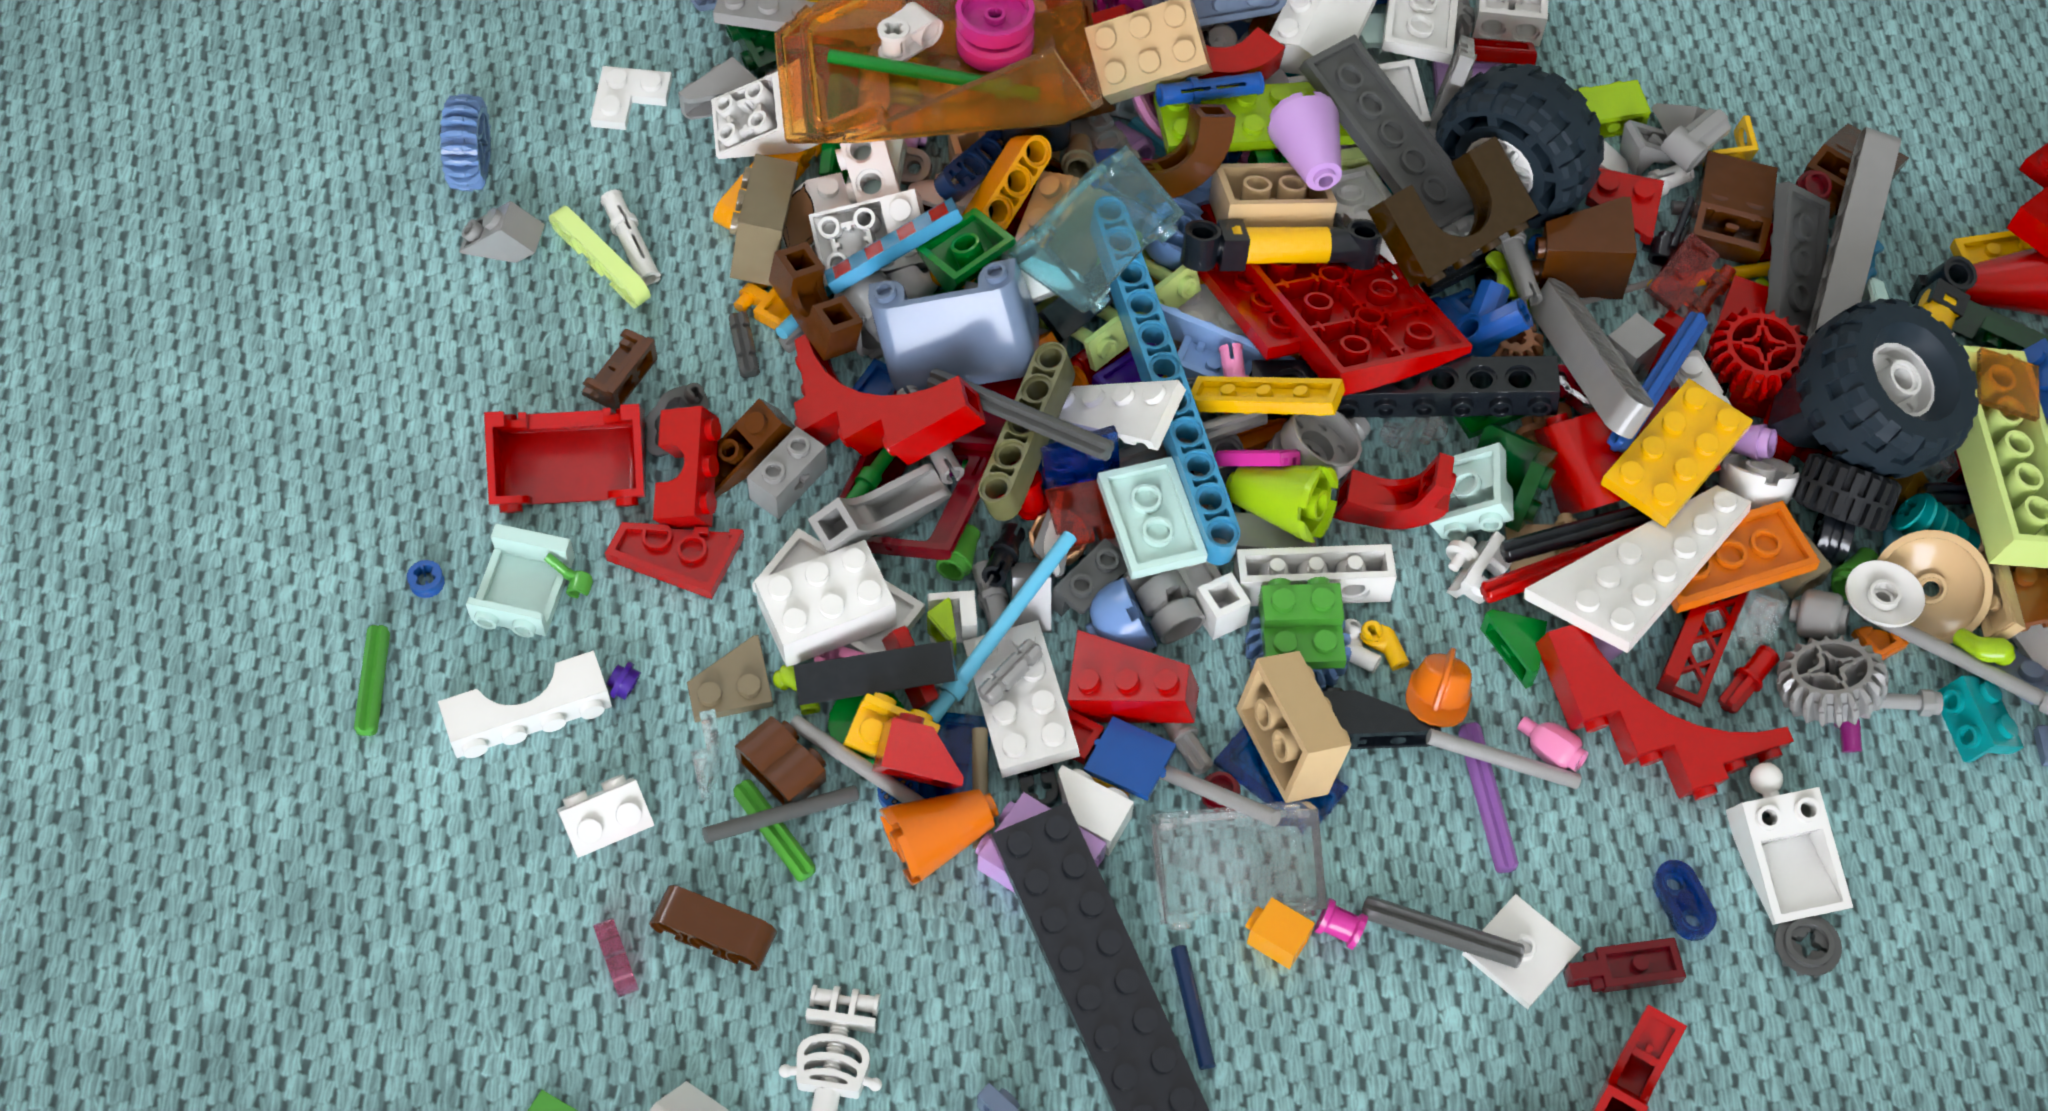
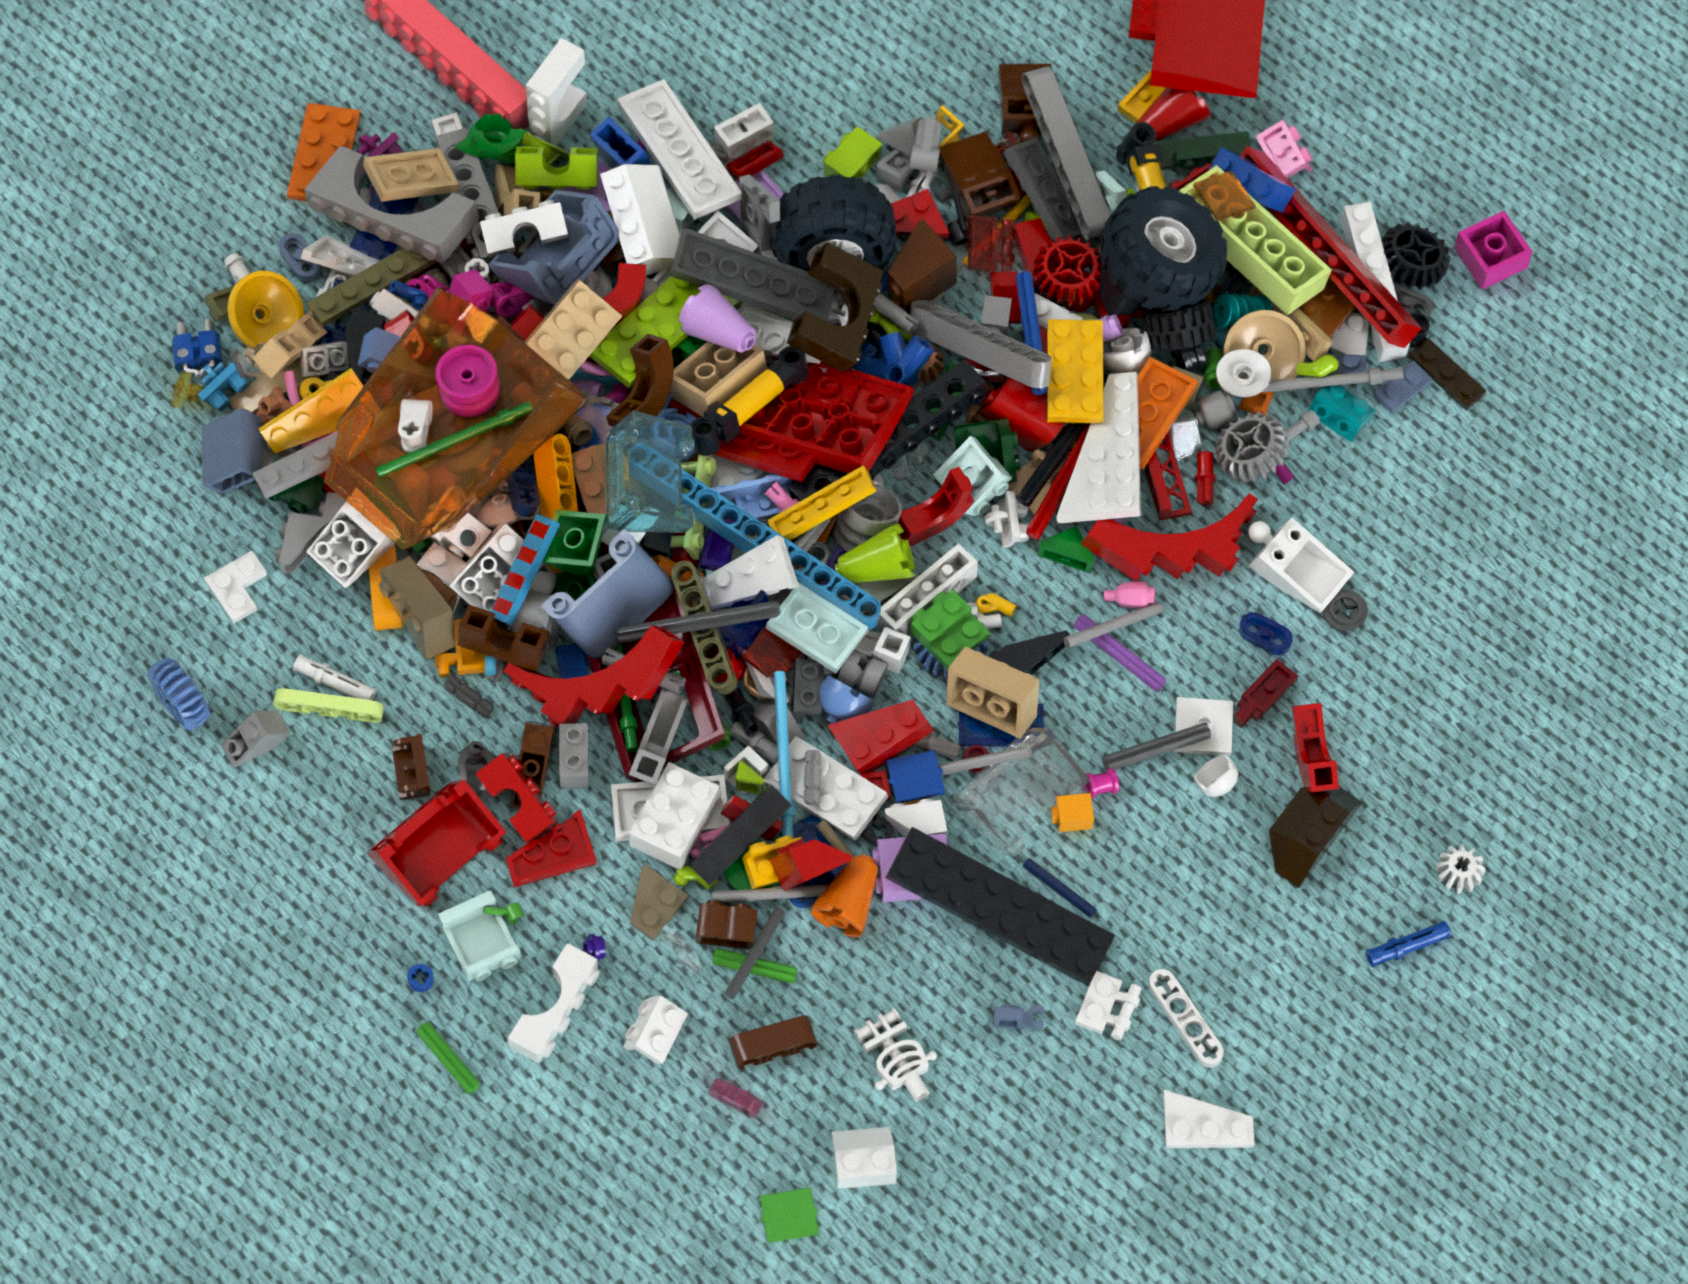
camera: 40 degrees left, 5 degrees up
blue pin [1155,71,1265,107] -> none
dark pink tile [1214,449,1301,466] -> none
orange piece [1405,647,1472,728] -> none
dark red plate [1795,170,1832,200] -> none
none -> white hair [1194,755,1238,797]

